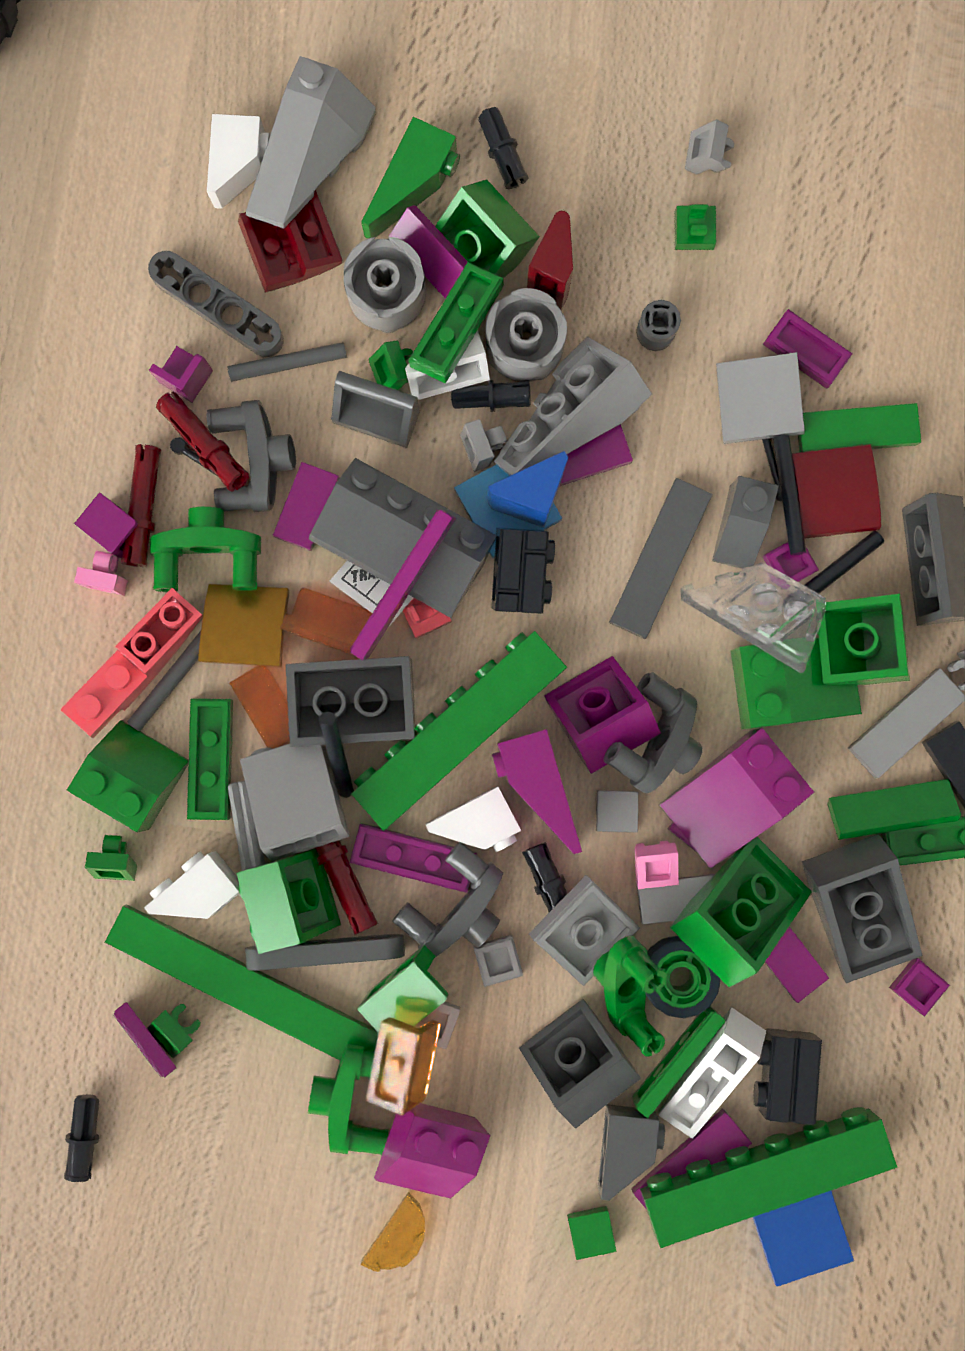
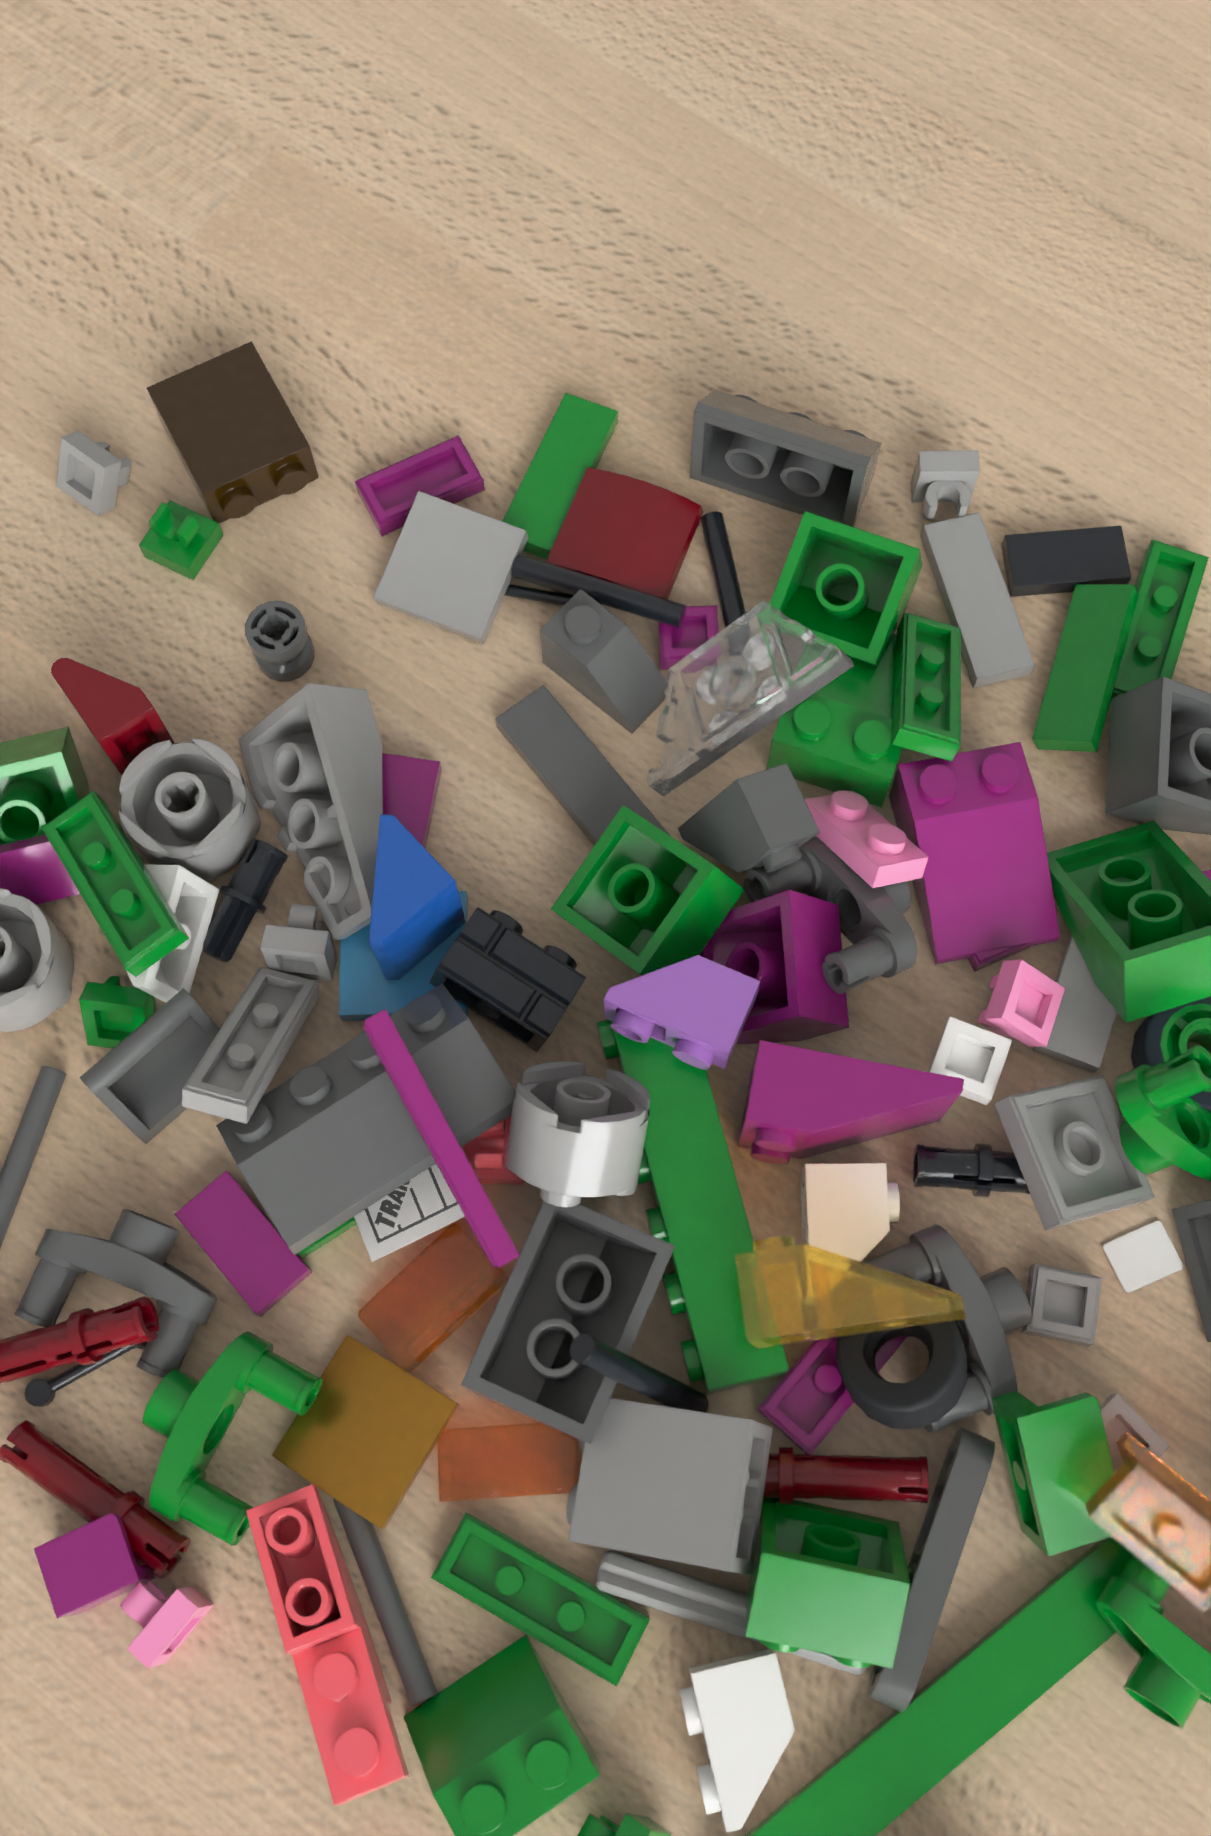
camera: 60 degrees left, 15 degrees down
light grey tile [596,790,638,832] -> none
none -> dark brown brick [147,341,319,524]
none -> light grey tile [182,967,320,1124]
none -> light grey brick [506,1061,650,1207]
none -> green slope [551,805,745,975]
none -> medium lavender slope [604,955,760,1070]
none -> dark grey slope [678,763,820,873]
none -> clear yellow slope [735,1236,967,1348]
none -> bright pink plate [804,790,929,888]
none -> black tyre [836,1290,967,1429]
none -> green tile [892,613,961,761]
none -> white tile [928,1017,1012,1106]
none -> white sticker [1103,1221,1183,1293]

